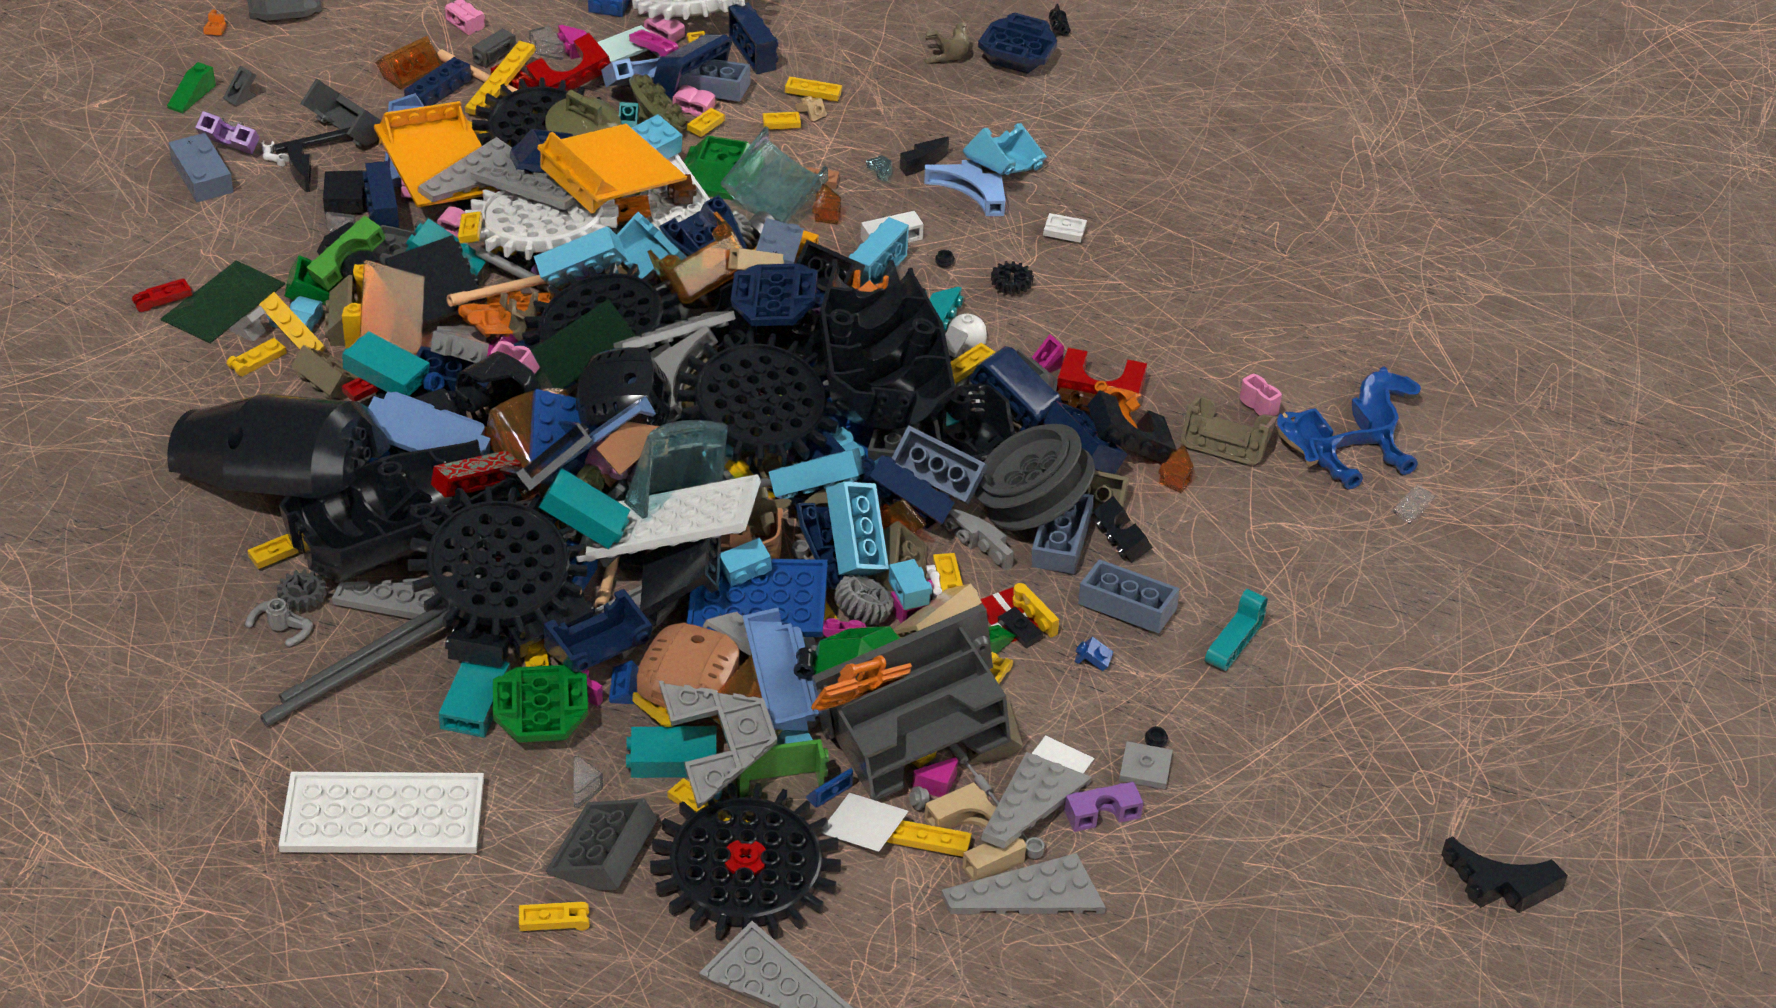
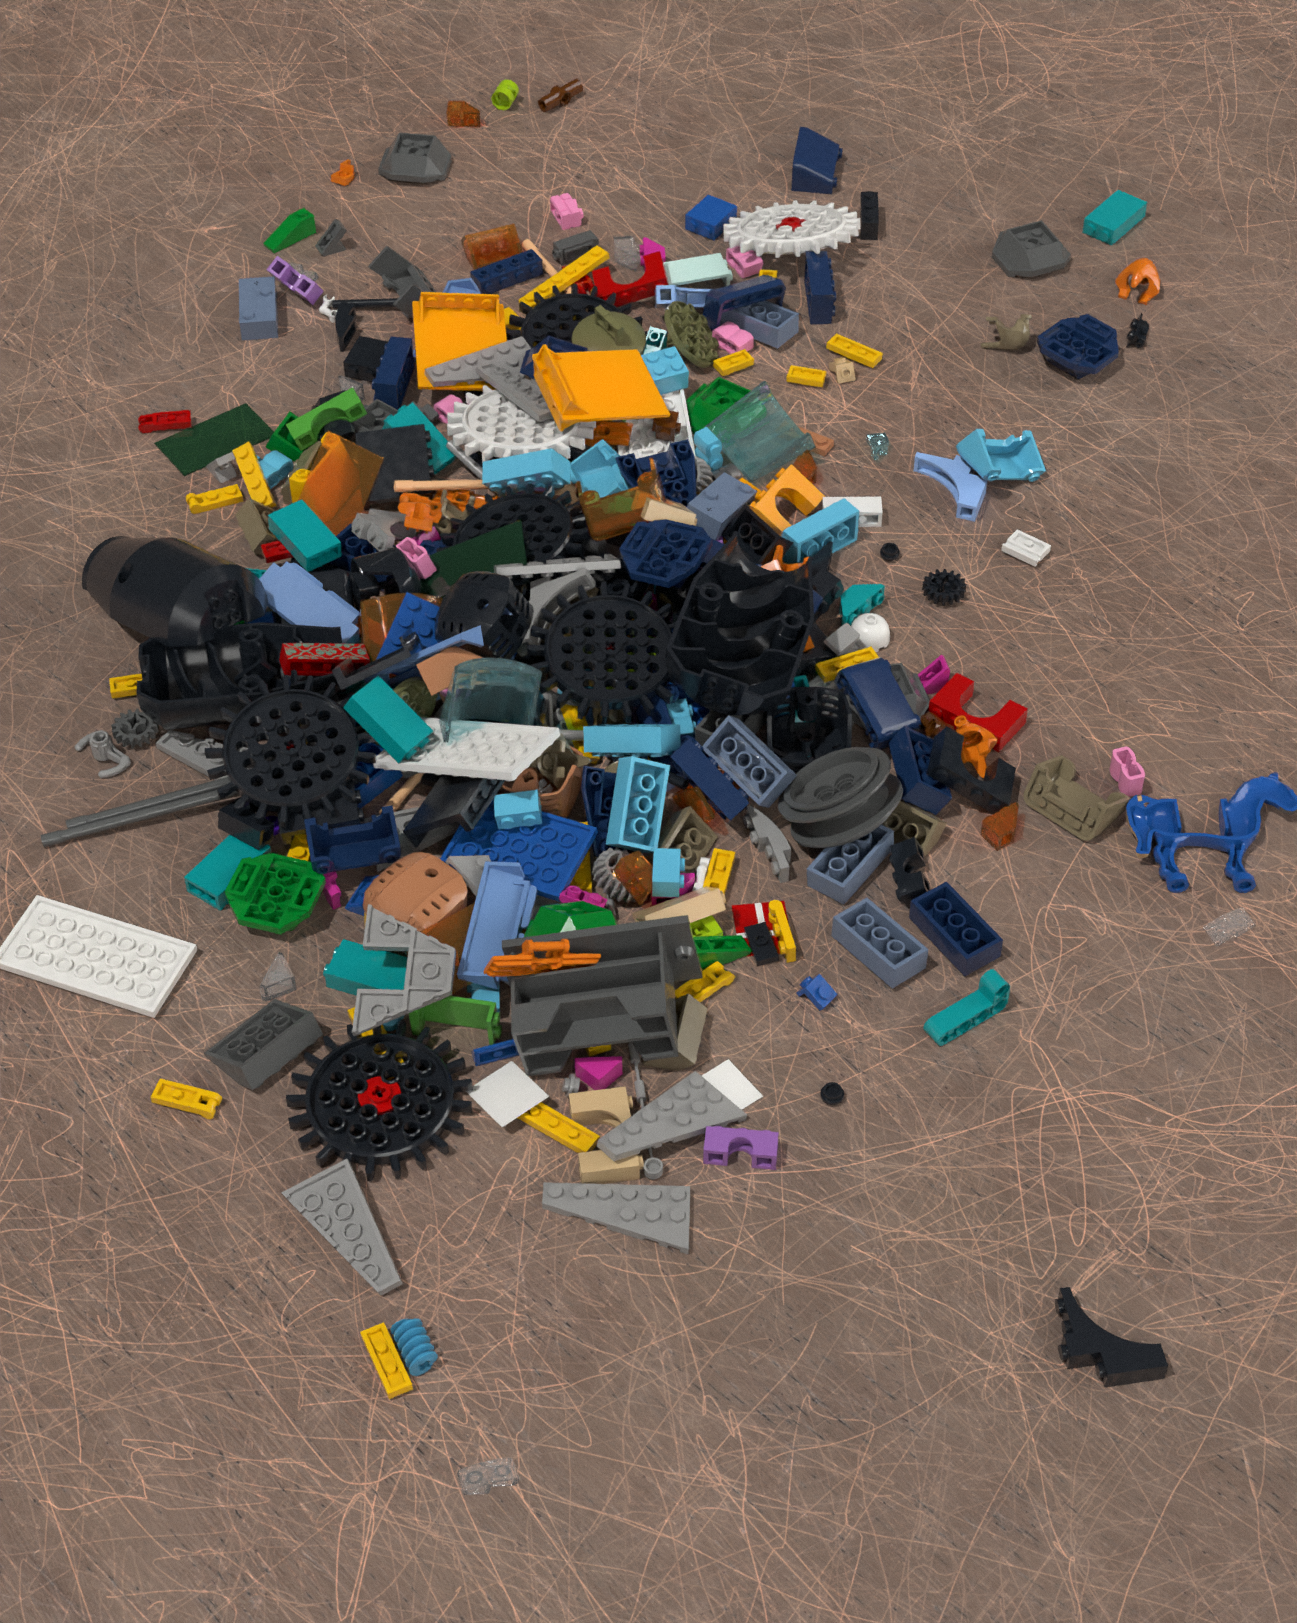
camera: 25 degrees right, 5 degrees up
blue tile [423,372,445,392] -> none
yellow plate [458,211,483,243] -> none
dark pink plate [629,29,679,57] -> none
black bush [793,647,817,679] -> none
black slope [900,136,949,176] -> none
light grey plate [1119,741,1173,789] -> none
none -> clear orange slope [612,850,653,905]
none -> medium azure brick [694,427,723,472]
none -> light orange arch [750,464,825,532]
none -> dark blue brick [909,881,1003,977]

